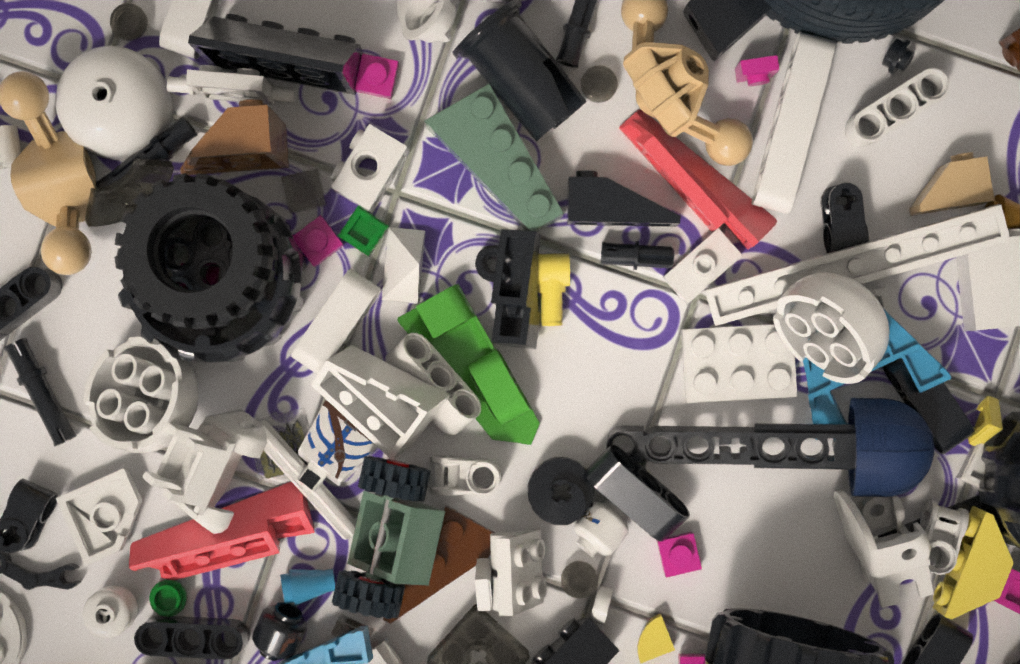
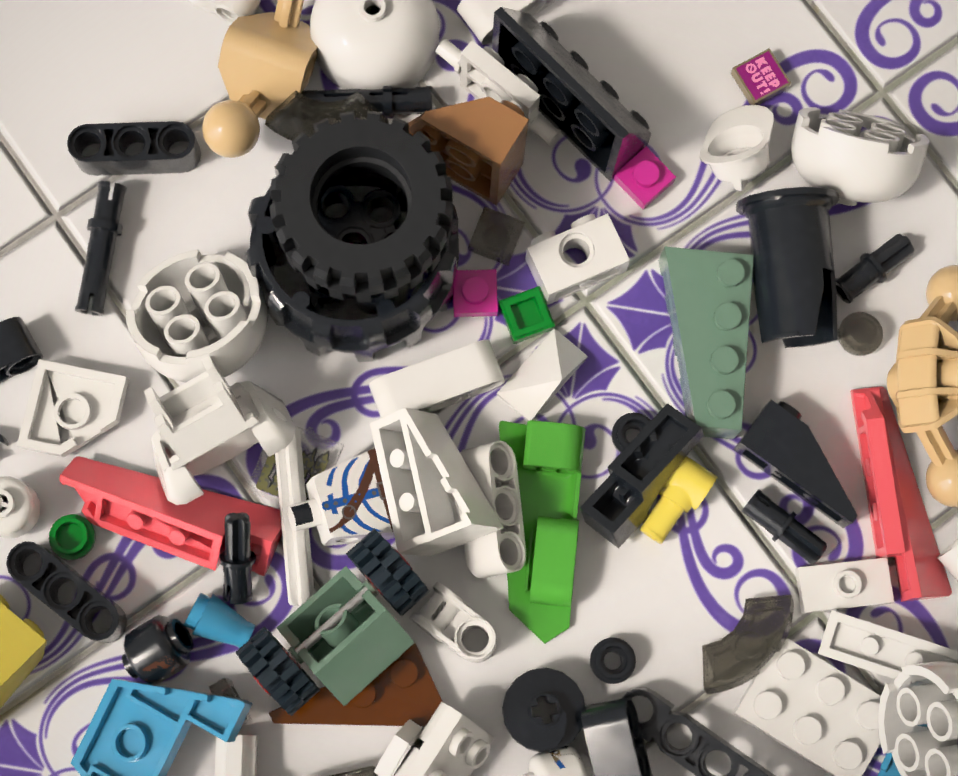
camera: 30 degrees right, 10 degrees down
none -> black axle [219,512,256,604]
none -> black plate [590,638,636,684]
none -> clear smoke tile [702,594,794,694]

